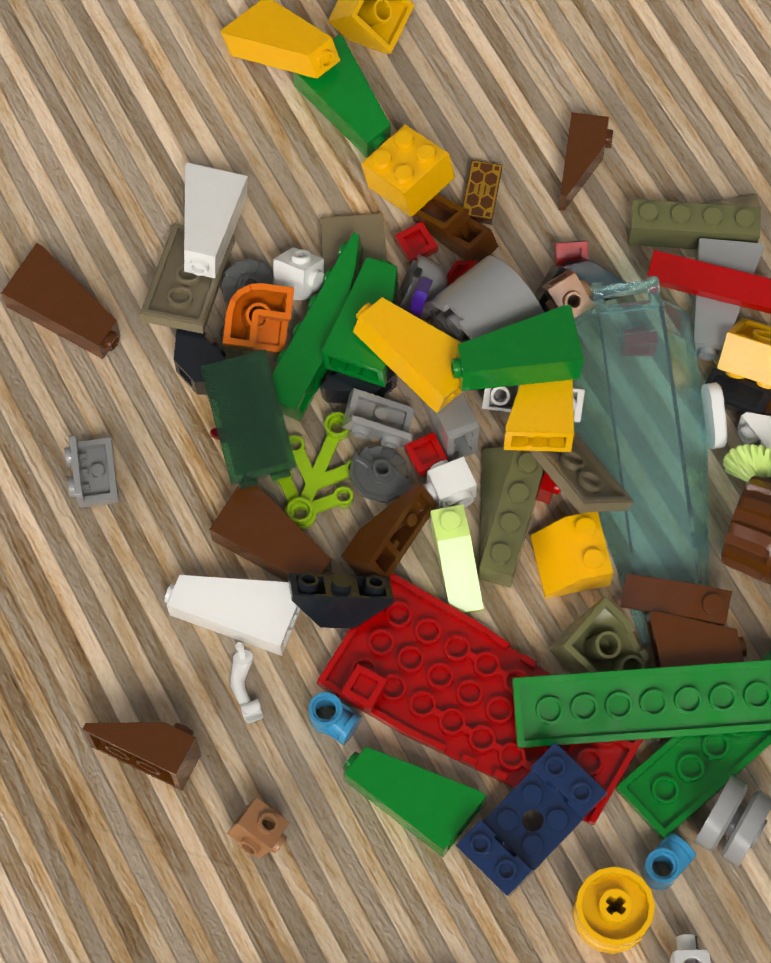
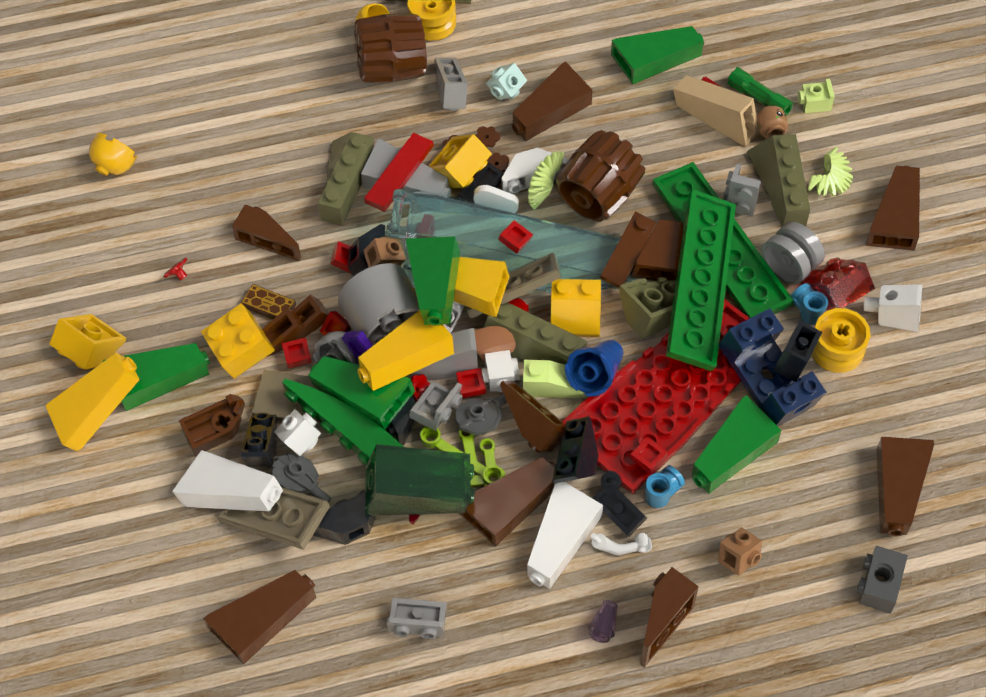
camera: 75 degrees left, 10 degrees down
orange brick [222,283,294,354] -> none
none -> red plant [163,257,188,281]
none -> reddish brown piece [179,394,245,456]
none -> black slope [240,413,277,467]
none -> red plant [411,374,430,402]
none -> nougat brick [474,326,516,363]
none -> red plate [498,220,533,254]
none -> blue cone [564,340,623,397]
none -> clear purple cone [588,600,618,643]
none -> black hinge [592,471,647,537]
none -> black brick [773,320,822,382]
none -> clear red slope [800,257,875,310]

